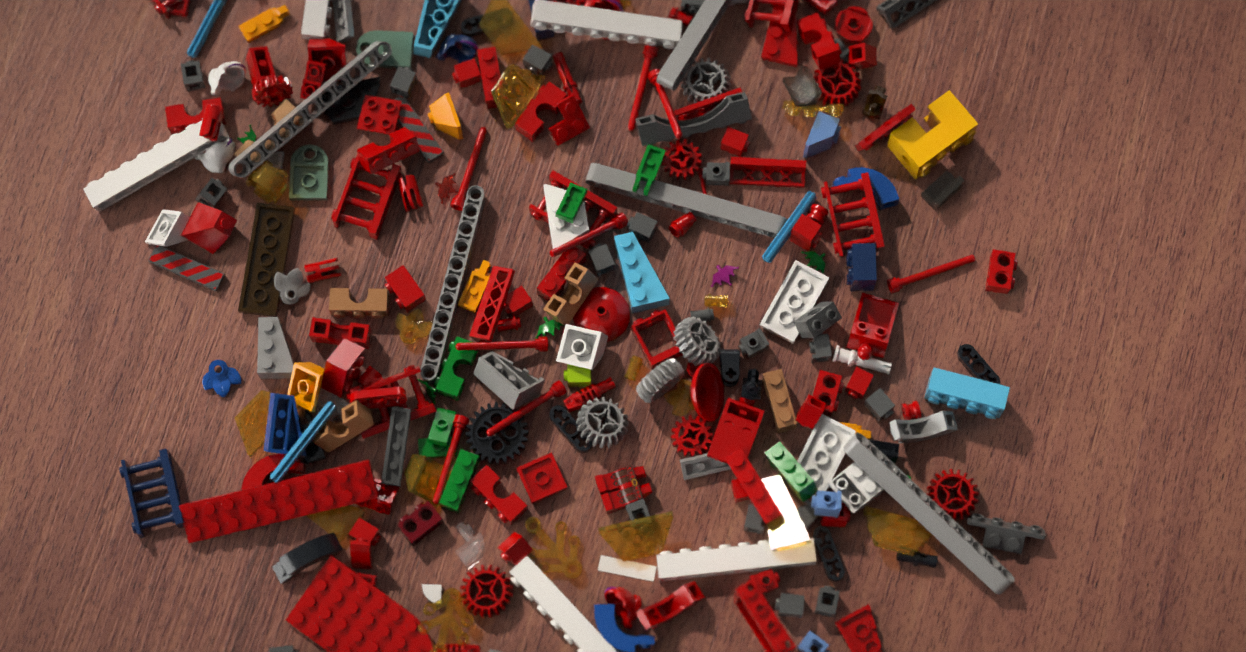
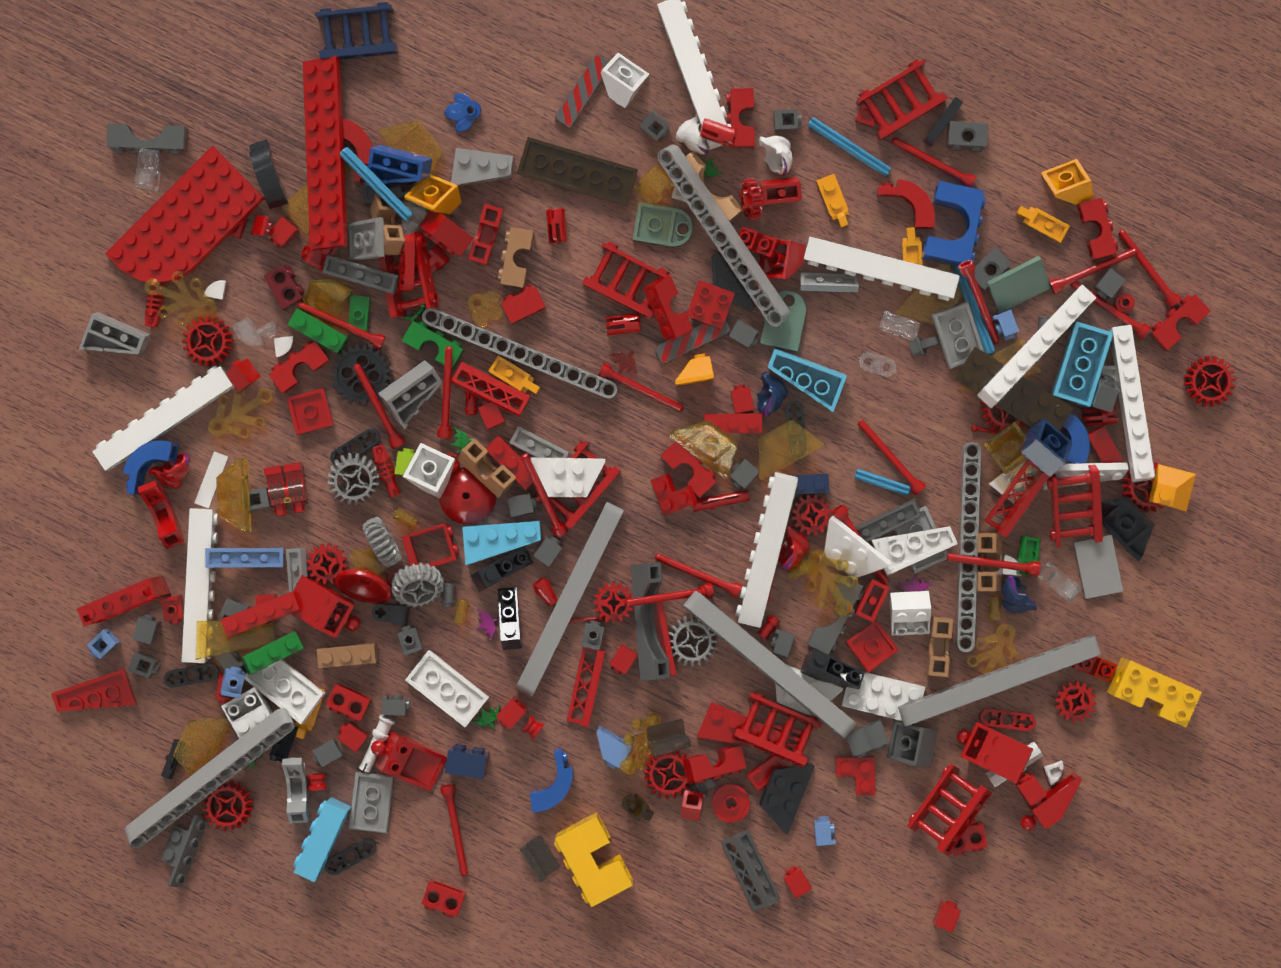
camera: 100 degrees right, 15 degrees up
red slope [181,202,238,254] -> none
light grey plate [274,268,311,305] -> none
green plate [428,408,456,446] -> none
green plate [555,183,588,223] -> none
green hinge [632,144,666,196] -> none
black hinge [741,369,762,400] -> none
dark azure axle [762,191,817,263] -> none
dark grey brick [794,302,842,338] -> none
red brick [796,394,826,430] -> none
red fence [821,172,885,258] -> none
red plate [855,103,916,152] -> none
none -> medium blue plate [205,548,283,568]
none -> white tile [274,336,294,358]
none -> light grey tile [348,217,384,262]
none -> light grey tile [349,771,394,833]
none -> black slope [470,546,533,592]
none -> black slope [498,587,522,650]
none -> light grey plate [509,426,569,458]

